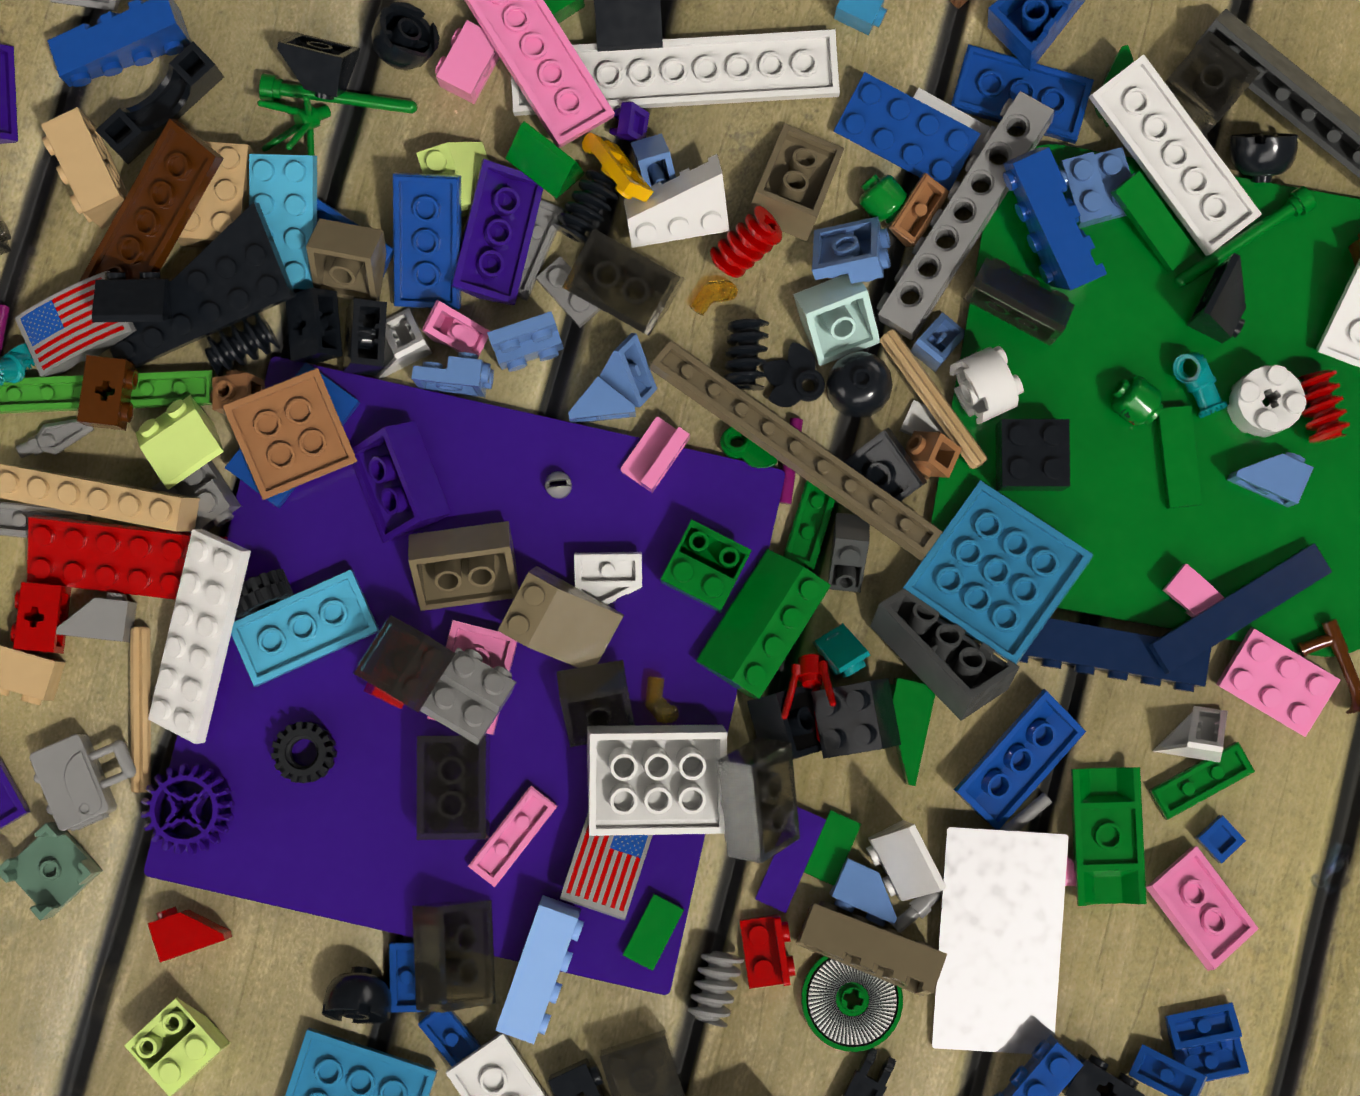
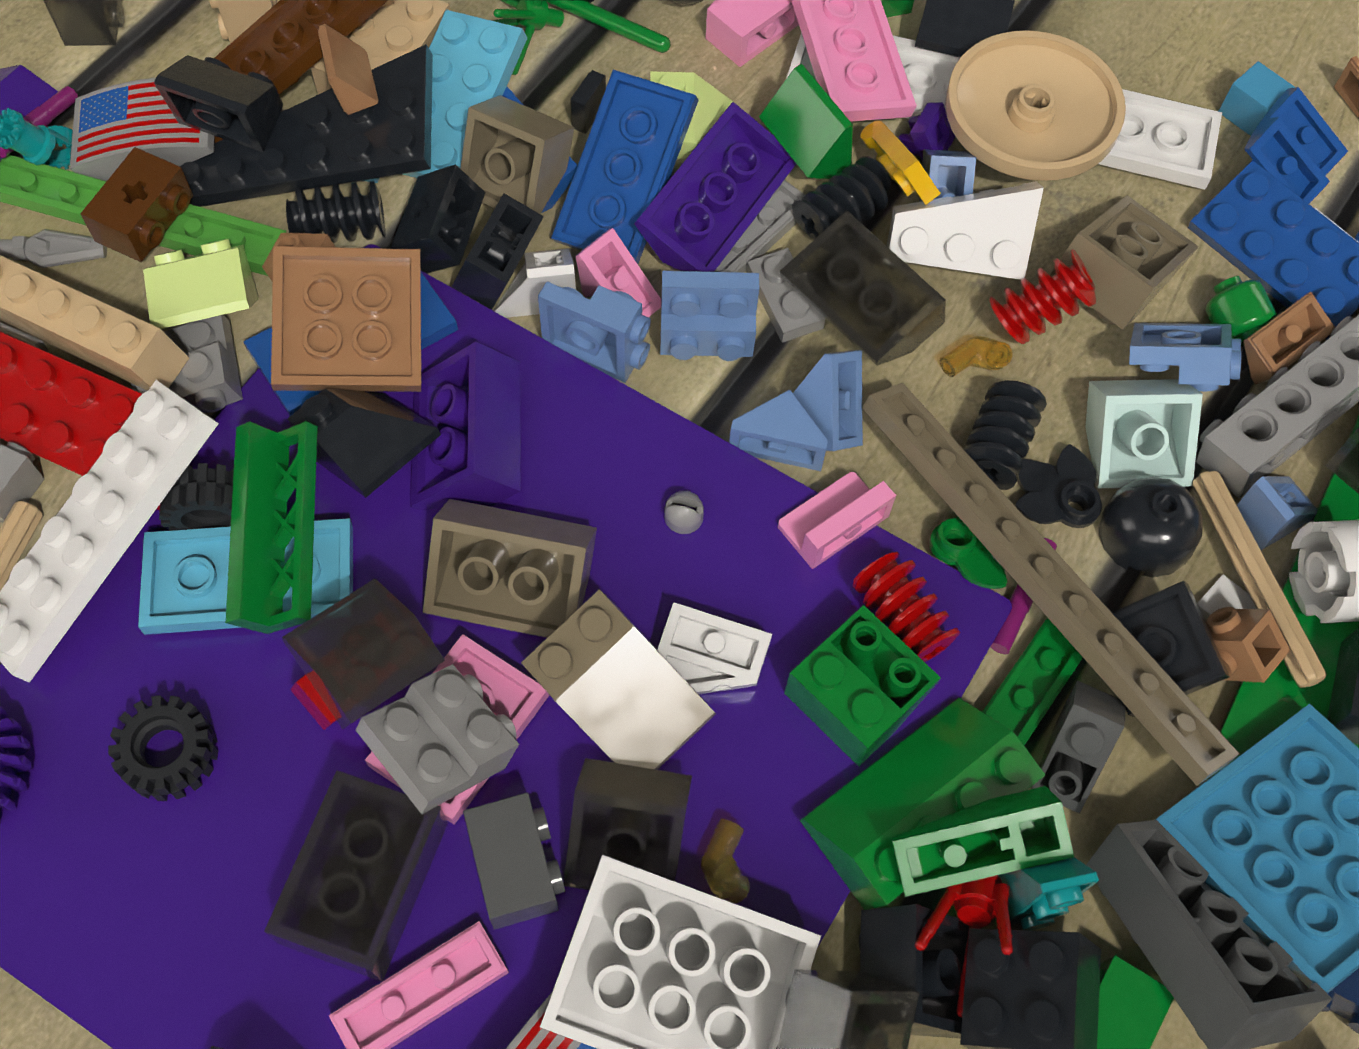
camera: 15 degrees right, 20 degrees down
none -> green fence [225,421,318,634]
none -> black slope [288,388,441,498]
none -> medium nougat slope [318,24,379,115]
none -> dark grey brick [463,793,565,930]
none -> black tile [570,70,606,134]
none -> red piece [853,552,961,662]
none -> green slope [891,786,1074,897]
none -> tan dish [945,30,1126,181]
none -> blue slope [1244,87,1348,204]

